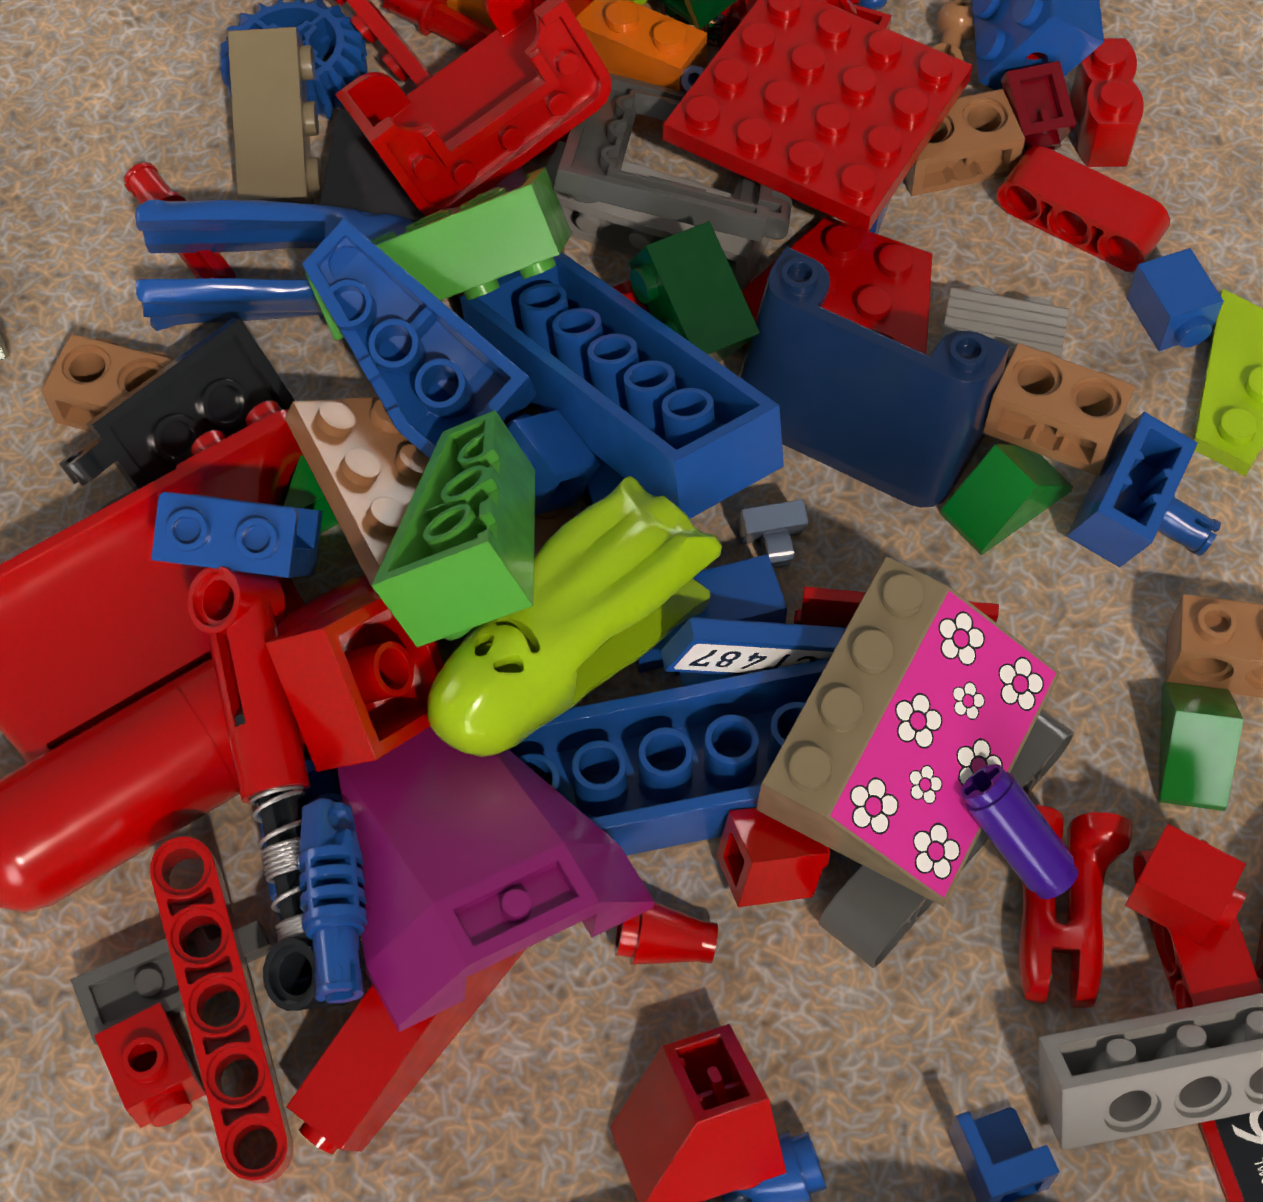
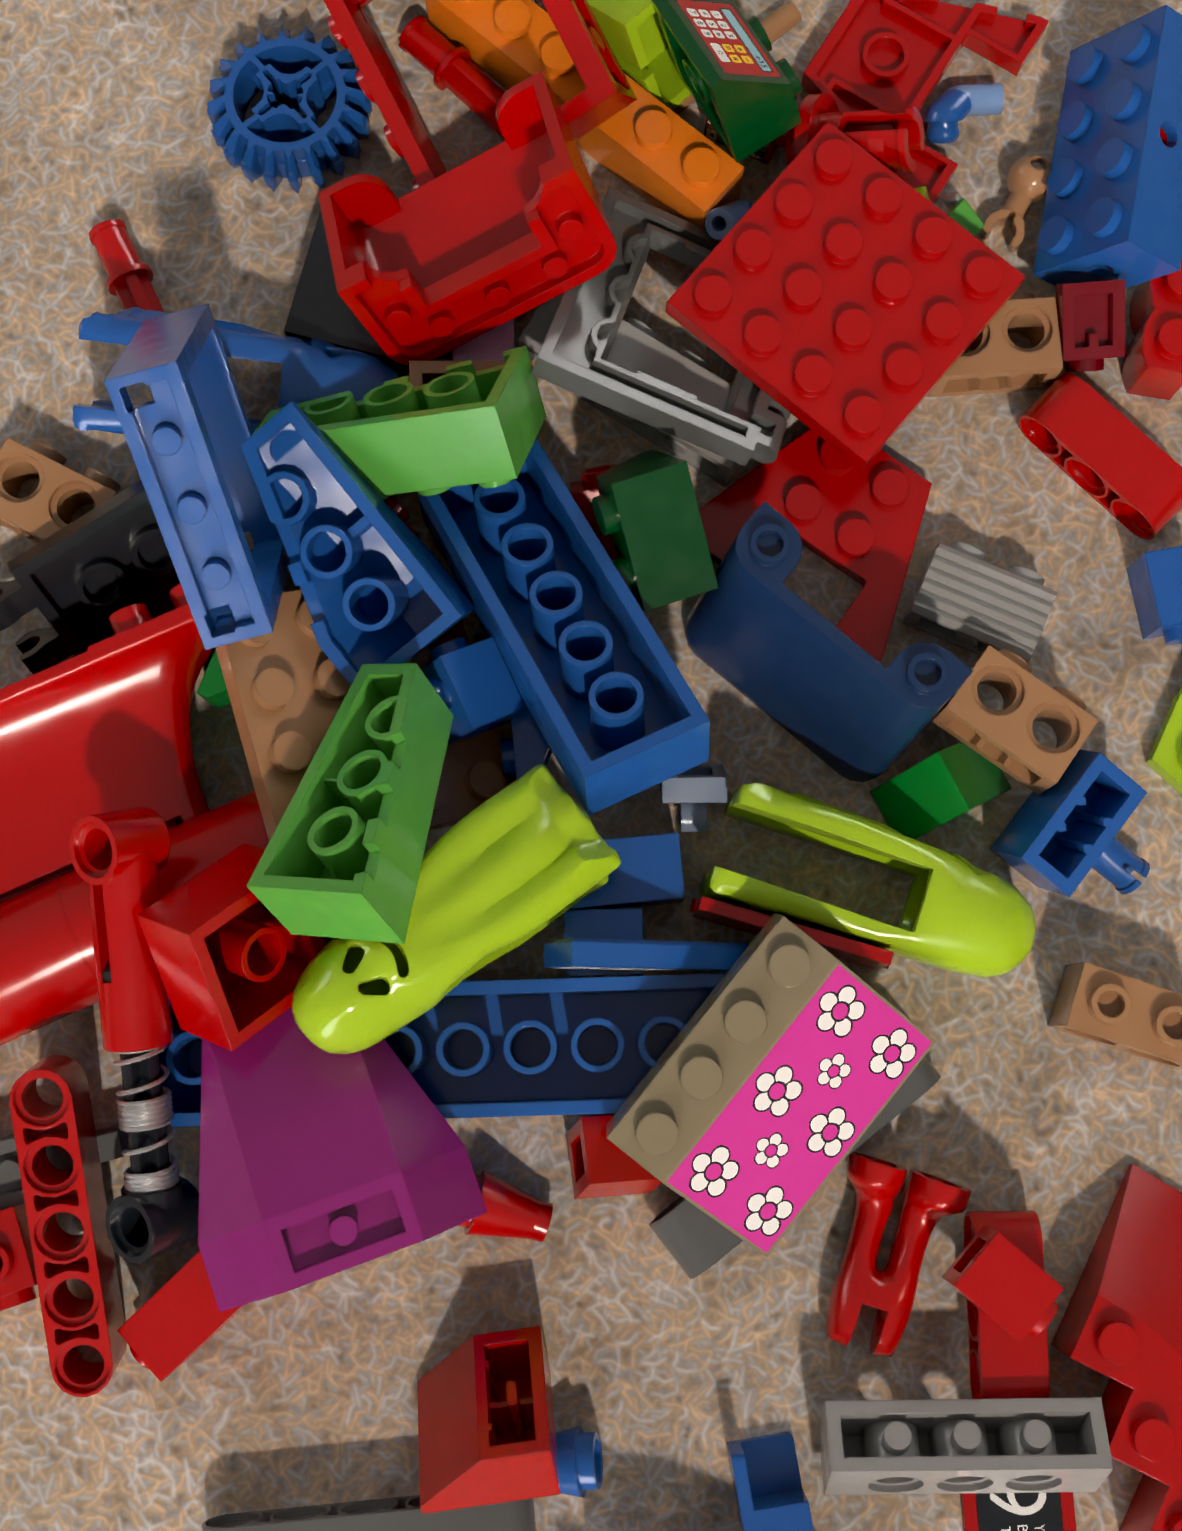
camera: 10 degrees right, 20 degrees up
blue panel [151,492,323,578] -> none
dark tan brick [228,27,322,204] -> none
blue hinge [298,798,368,1003] -> none
dark purple piece [961,764,1079,899] -> none
green slope [1158,681,1244,811] -> none
none -> blue window [104,303,289,650]
none -> lime piece [699,782,1036,977]

